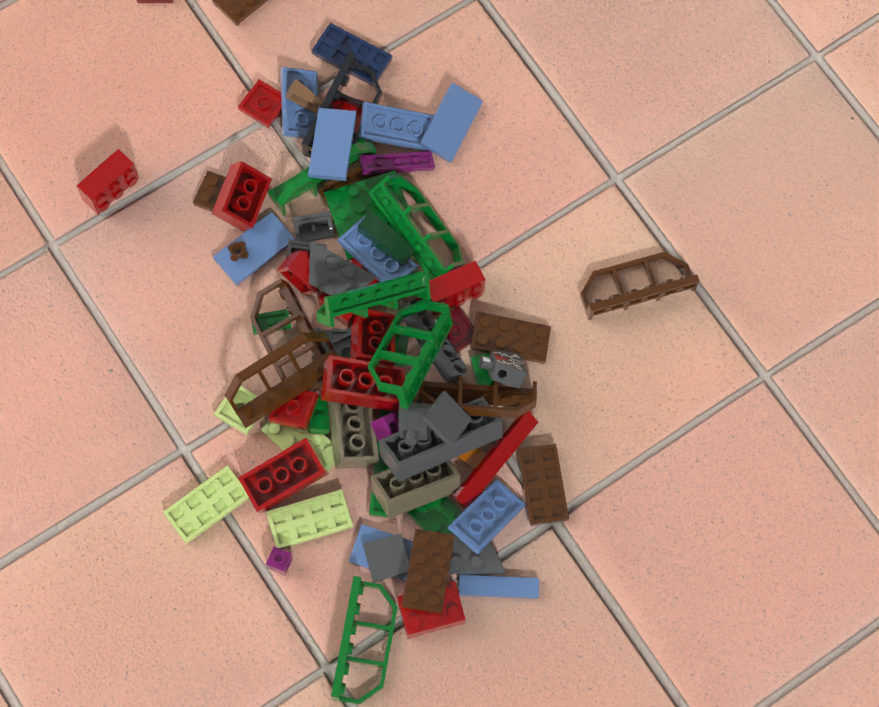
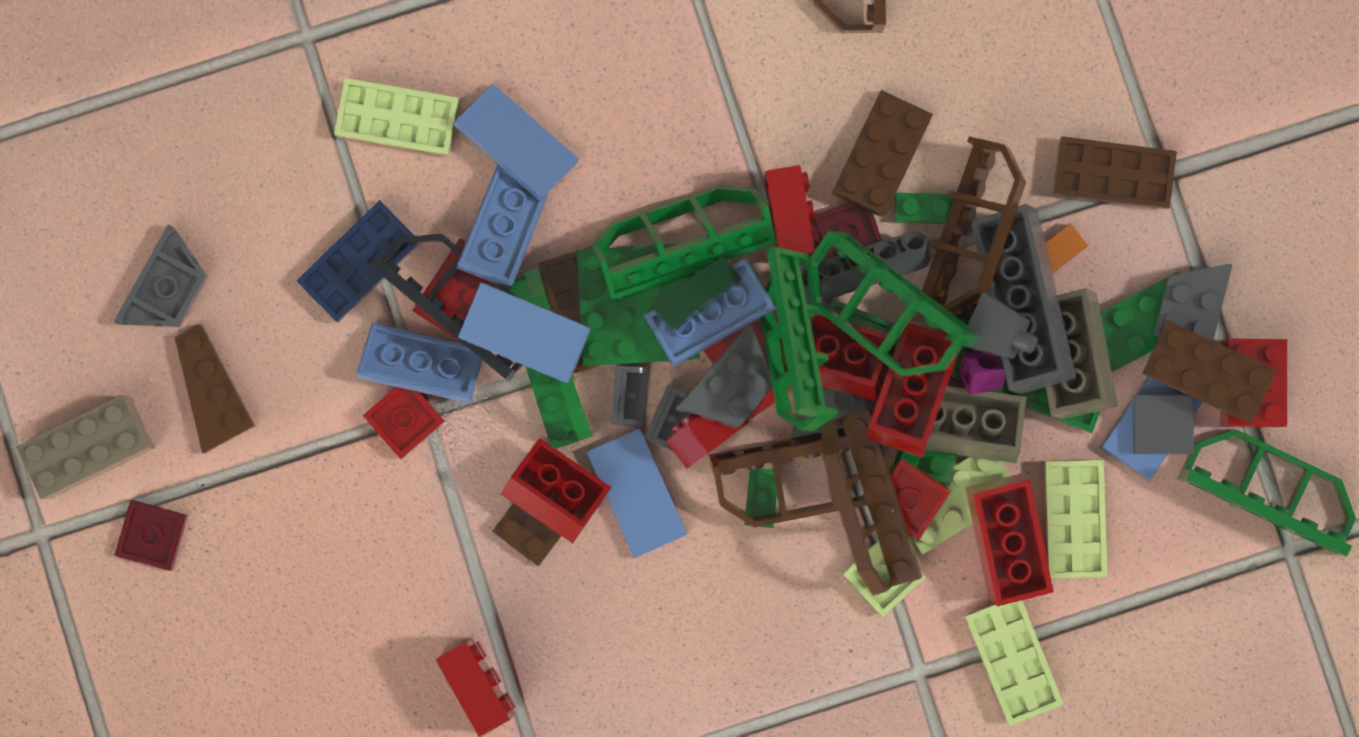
camera: 65 degrees left, 15 degrees up
reddish brown plate [228,241,249,262] -> none
magenta brick [266,546,293,576] -> none
medium nougat slope [285,79,323,114] -> none
magenta tile [359,151,435,175] -> none
dark grey tile [422,391,471,447] -> none
medium blue tile [448,479,526,555] -> none
red tile [453,411,538,509] -> none
medium blue tile [459,575,539,599] -> none
dark grey torso [479,350,527,389] -> none
none -> yellowish green plate [334,78,459,156]

